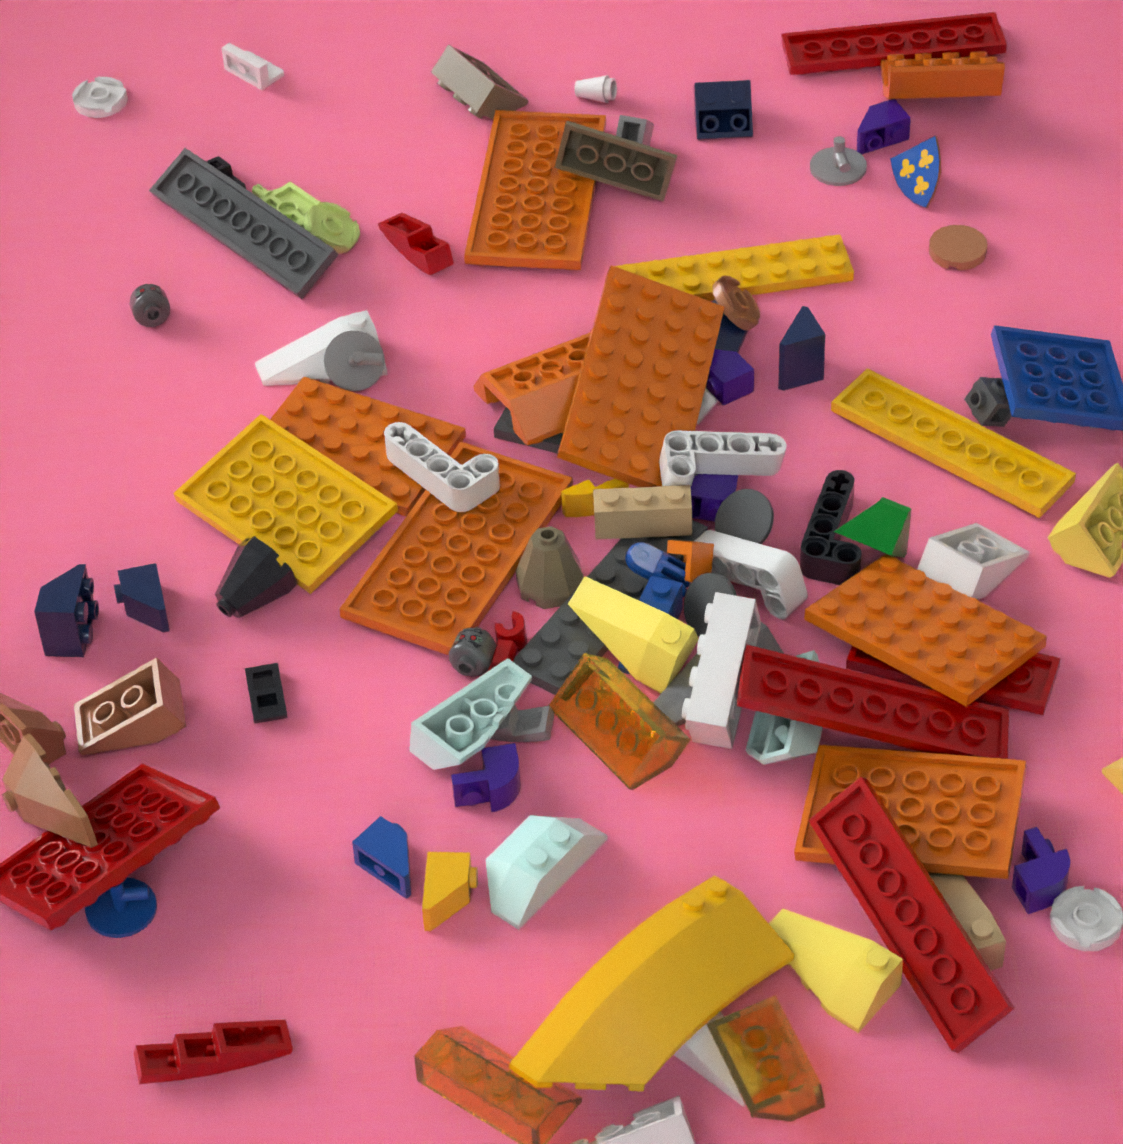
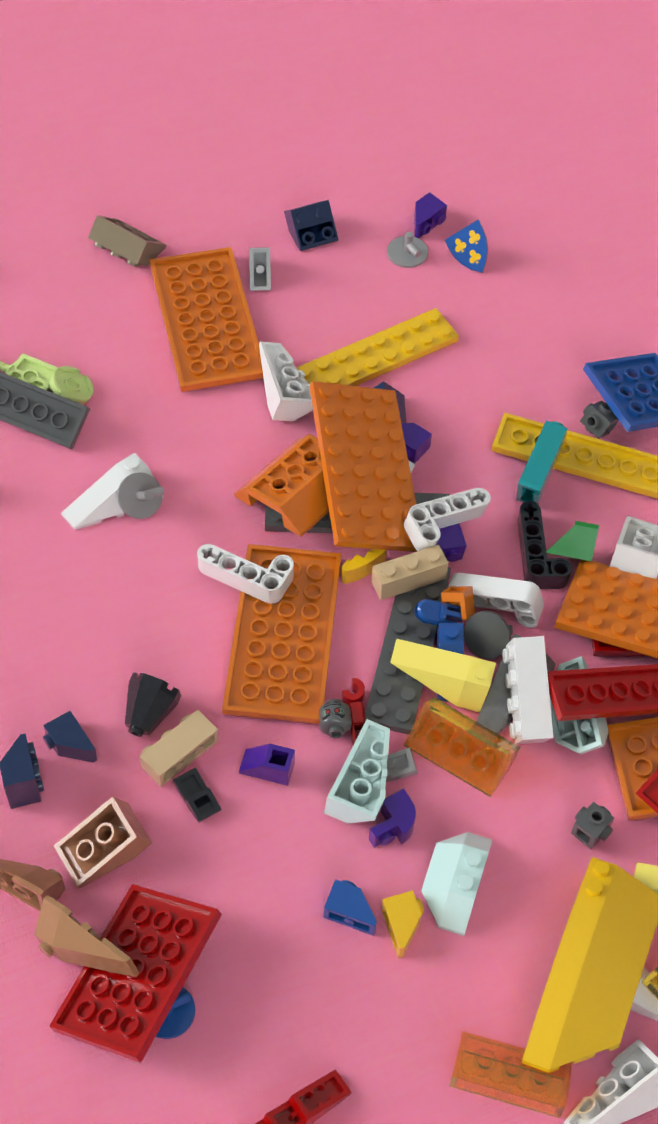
camera: 25 degrees left, 10 degrees up
yellow plate [173,414,398,594] -> none
orange plate [270,377,466,516] -> none
red slope [378,212,454,276] -> none
dark tan cone [516,526,584,609] -> none
dark tan slope [554,121,677,202] -> none
white cone [574,75,617,103] -> none
nougat tile [712,276,760,330] -> none
dark grey shield [715,489,774,544] -> none
dark blue slope [778,306,826,391] -> none
red plate [781,12,1007,75] -> none
orange slope [881,52,1005,99] -> none
nougat tile [929,225,988,270] -> none
none -> tan brick [140,710,219,787]
none -> dark purple slope [239,744,295,786]
none -> white wedge [259,341,313,421]
none -> teal slope [516,420,568,505]
none -> dark grey brick [571,801,614,850]

